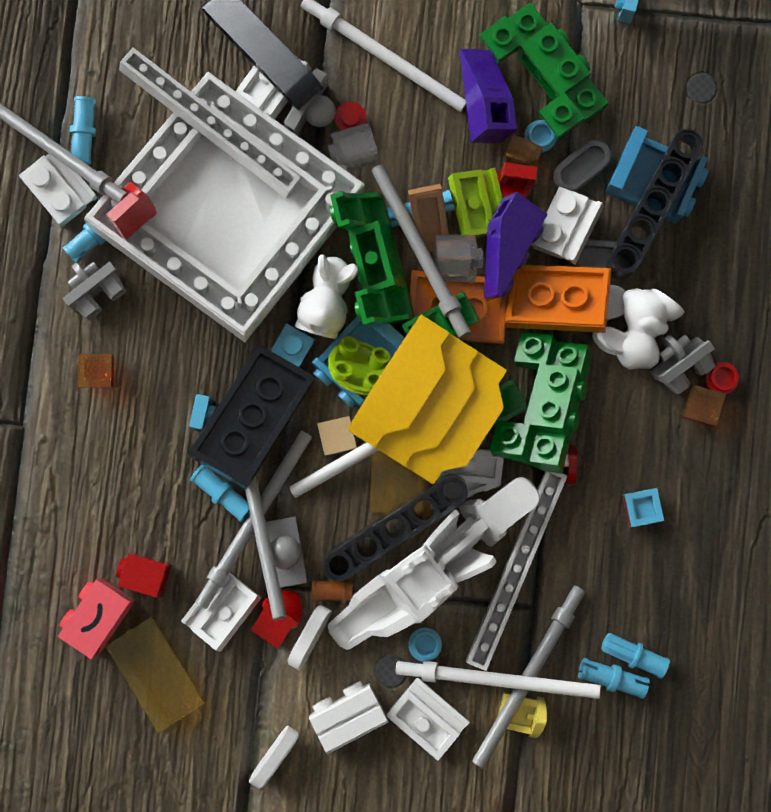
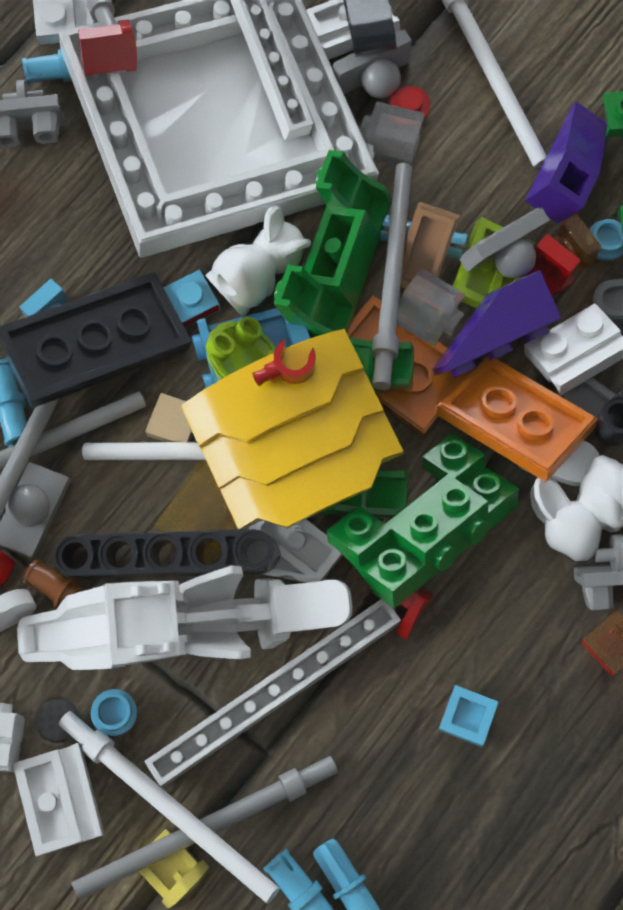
camera: 35 degrees right, 10 degrees down
none -> red piece [252,339,316,386]
none -> light grey tile [459,208,550,279]

